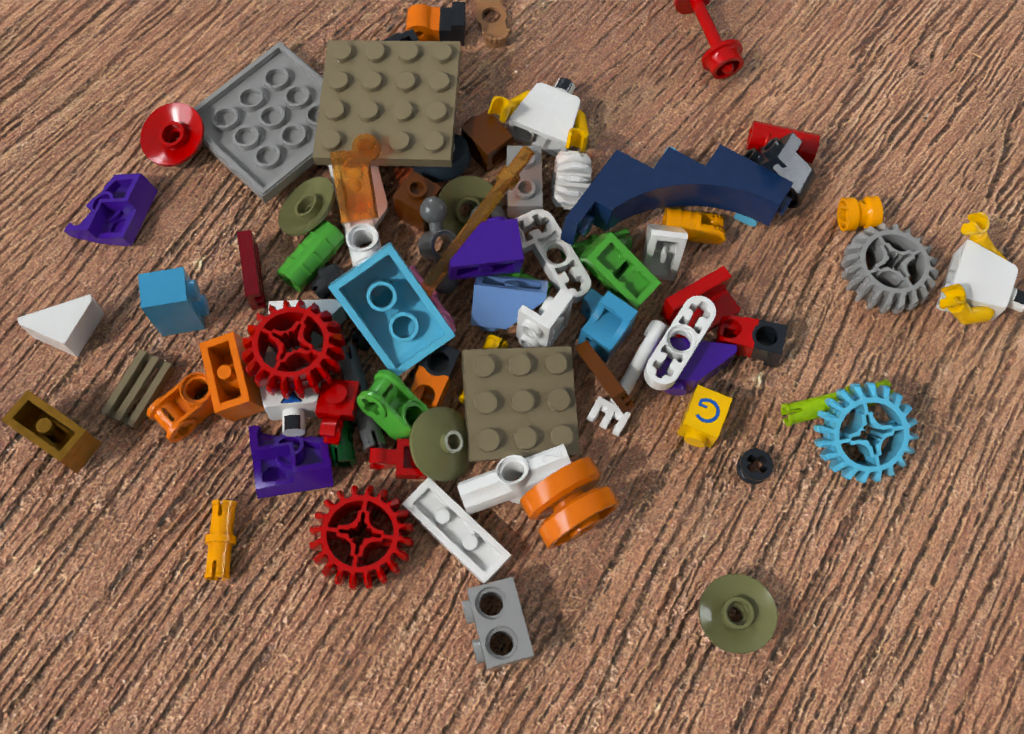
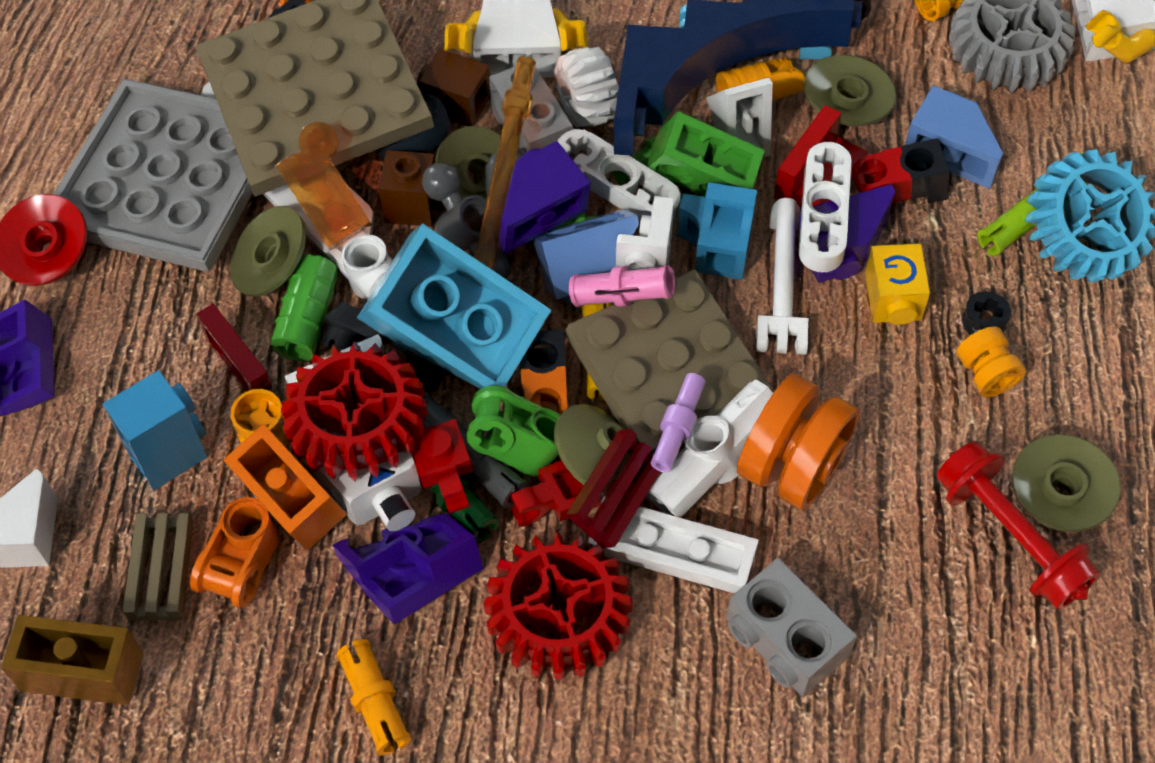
camera: 20 degrees left, 10 degrees down
reddish brown tile [575,340,635,414] -> none
none -> light orange wheel [230,389,290,447]
none -> dark red tile [566,428,660,548]
none -> bright pink pin [569,265,676,307]
none -> lavender bar [651,373,706,472]
none -> olive dish [804,55,896,126]
none -> medium blue slope [905,85,1003,189]
none -> red piece [936,441,1101,610]
none -> light orange wheel [956,326,1027,398]

